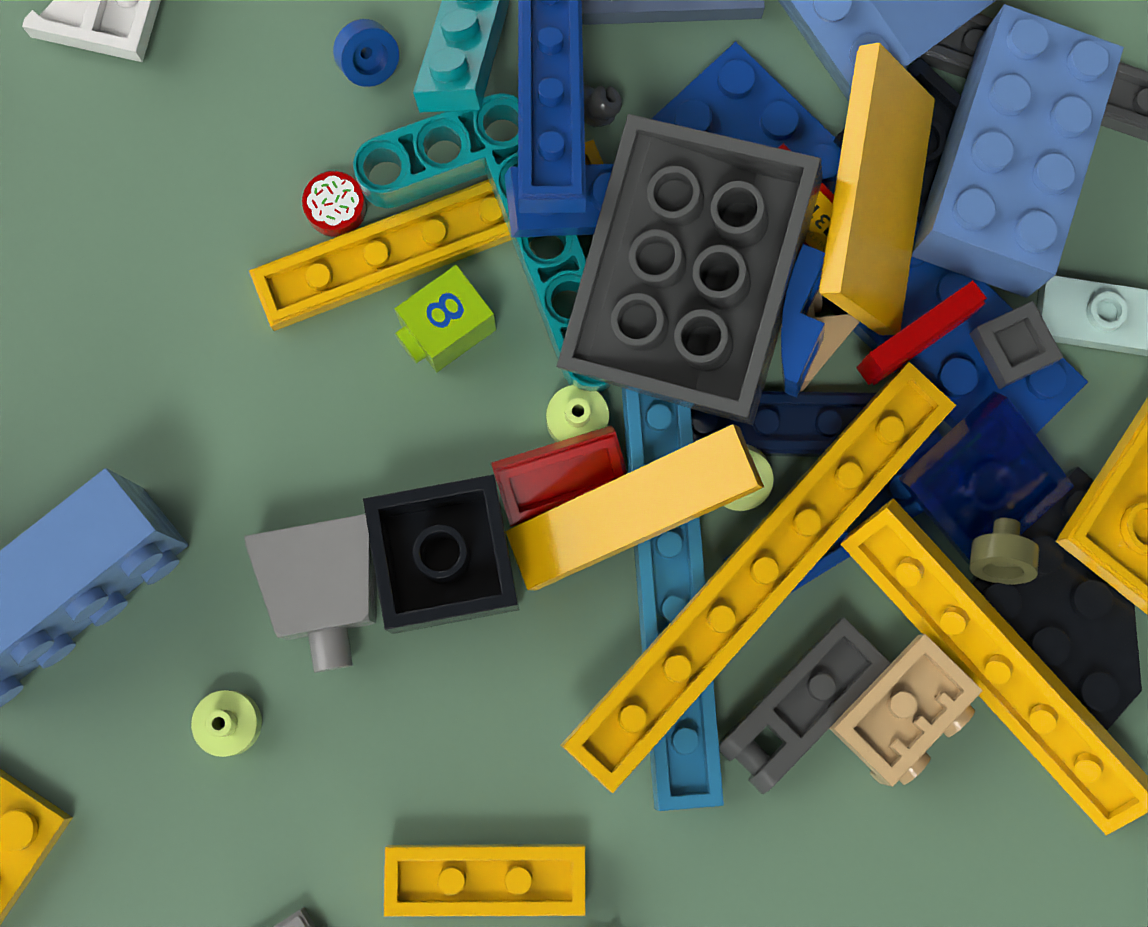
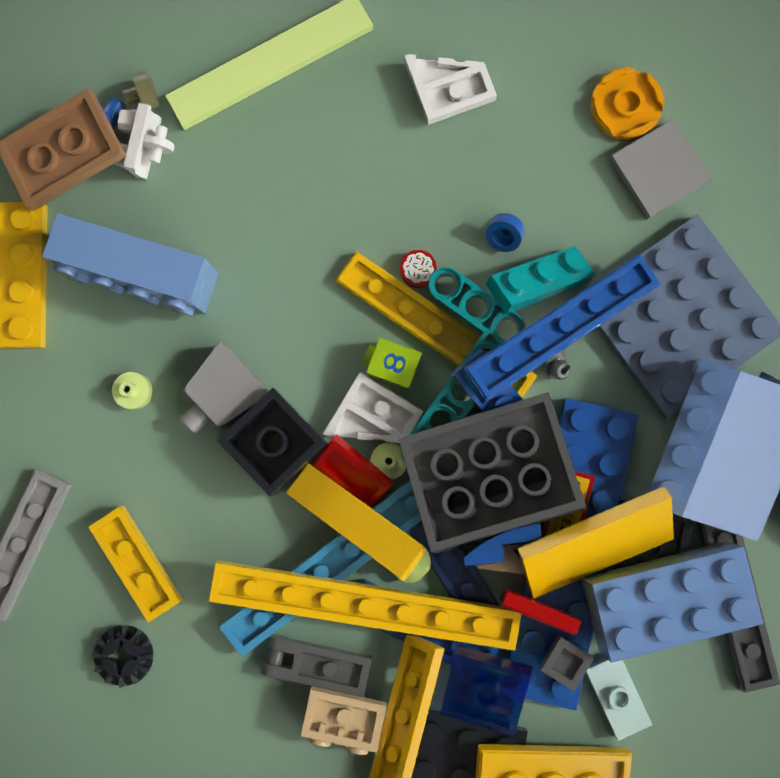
camera: 65 degrees right, 5 degrees up
olive tile [969,518,1039,584] -> none
none -> white wing [323,372,424,443]

